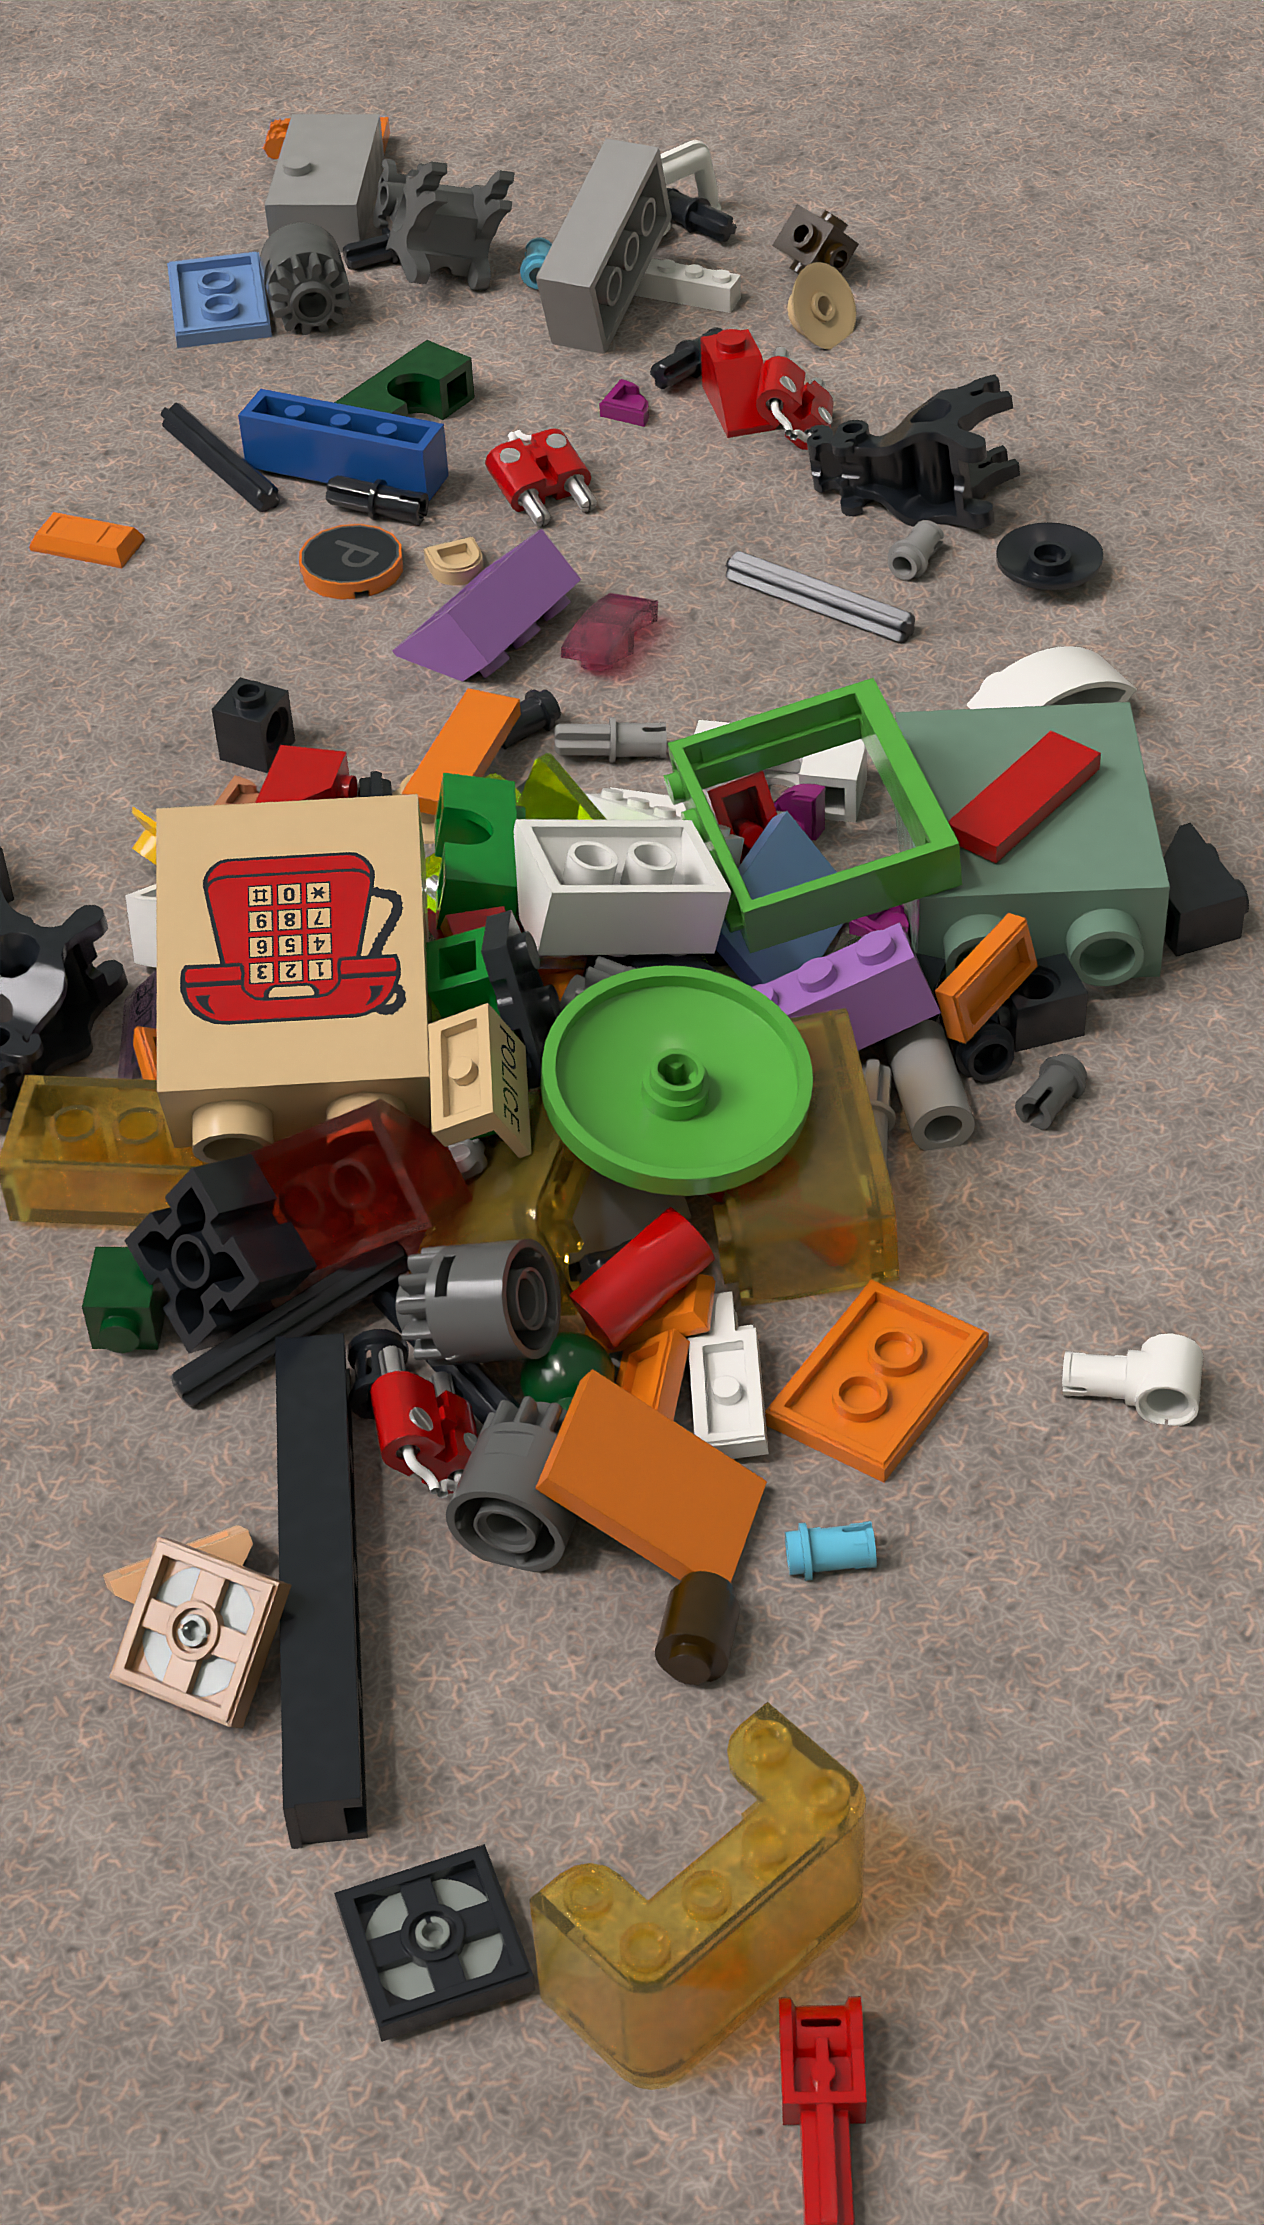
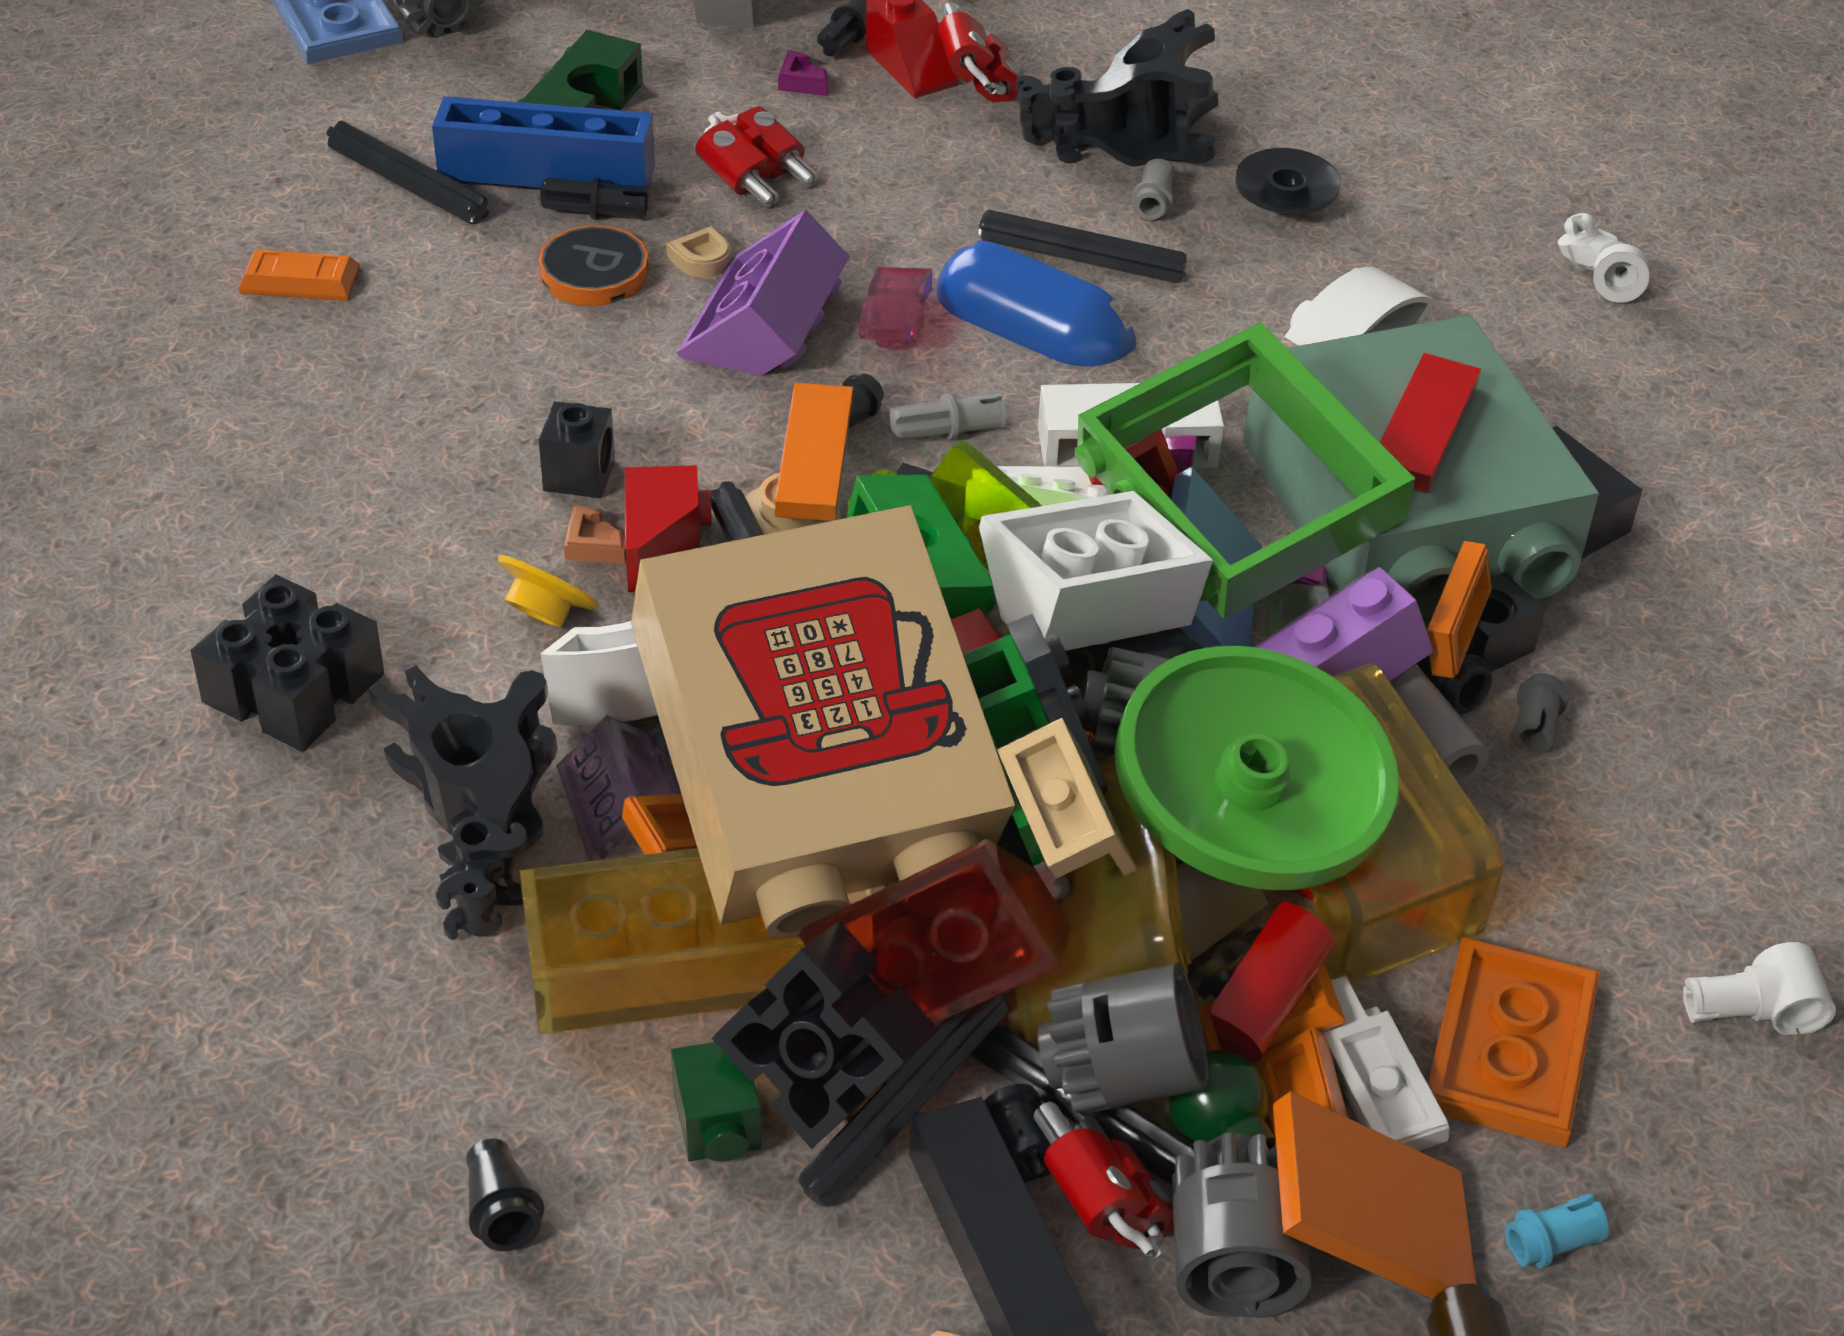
camera: 20 degrees left, 0 degrees up
none -> blue brick [936,241,1136,366]

